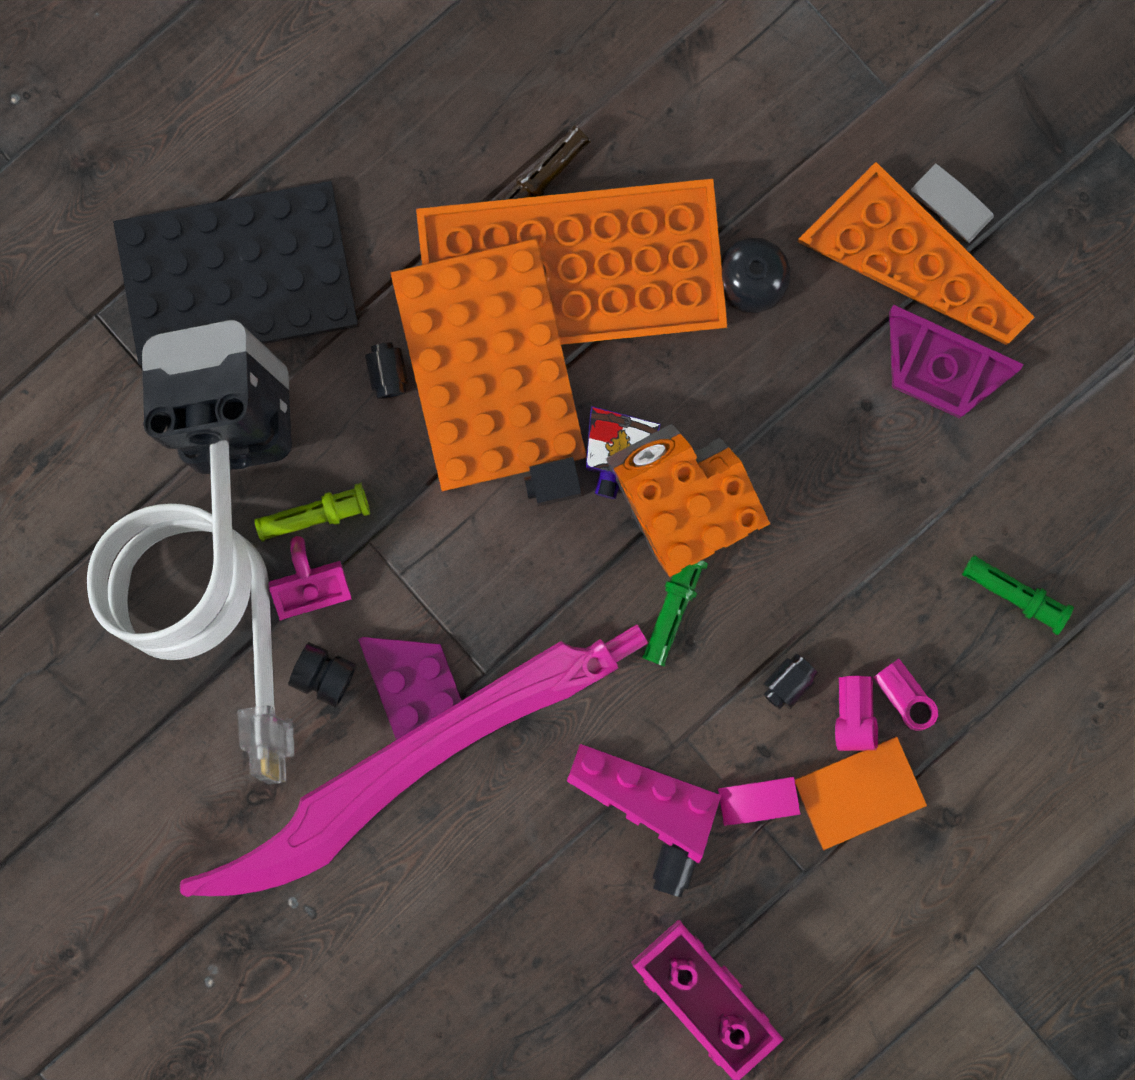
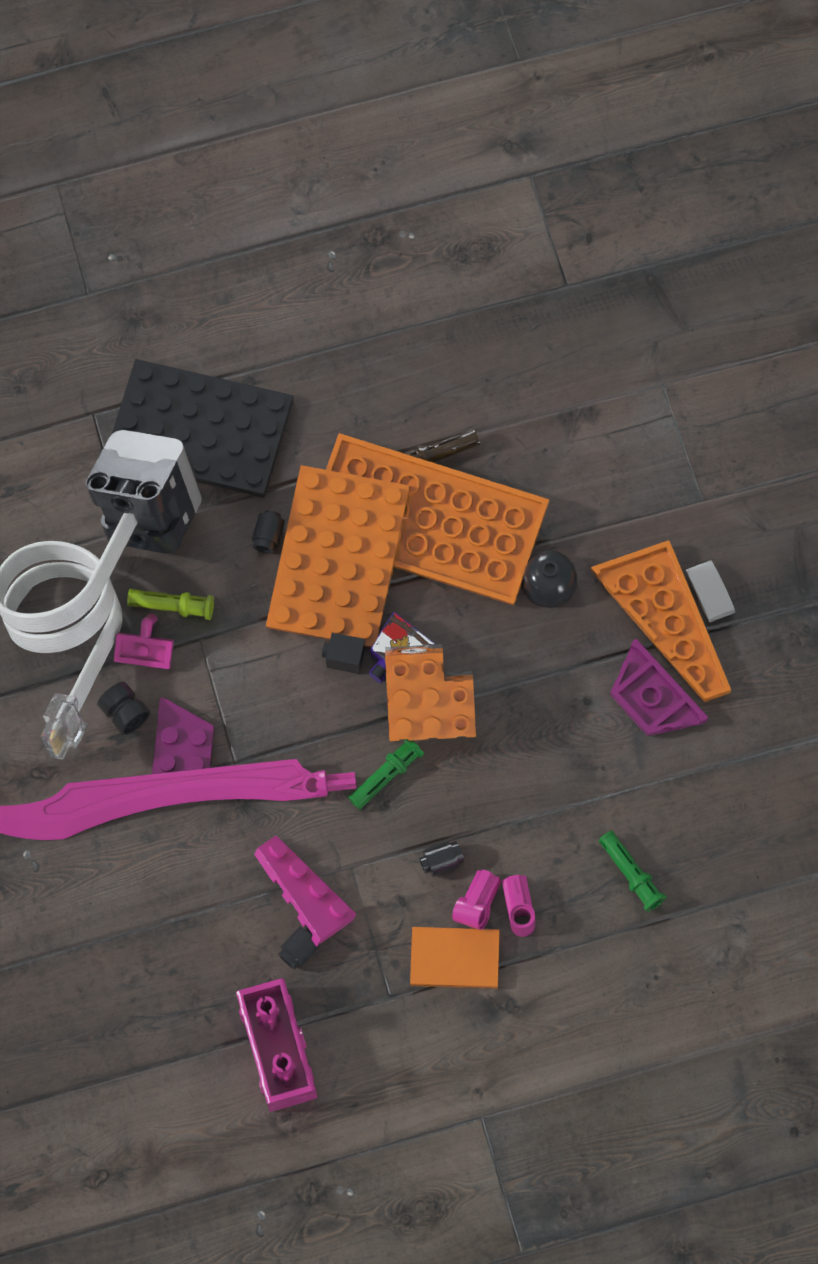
camera: 30 degrees right, 15 degrees down
dark pink slope [718,777,800,826] -> none

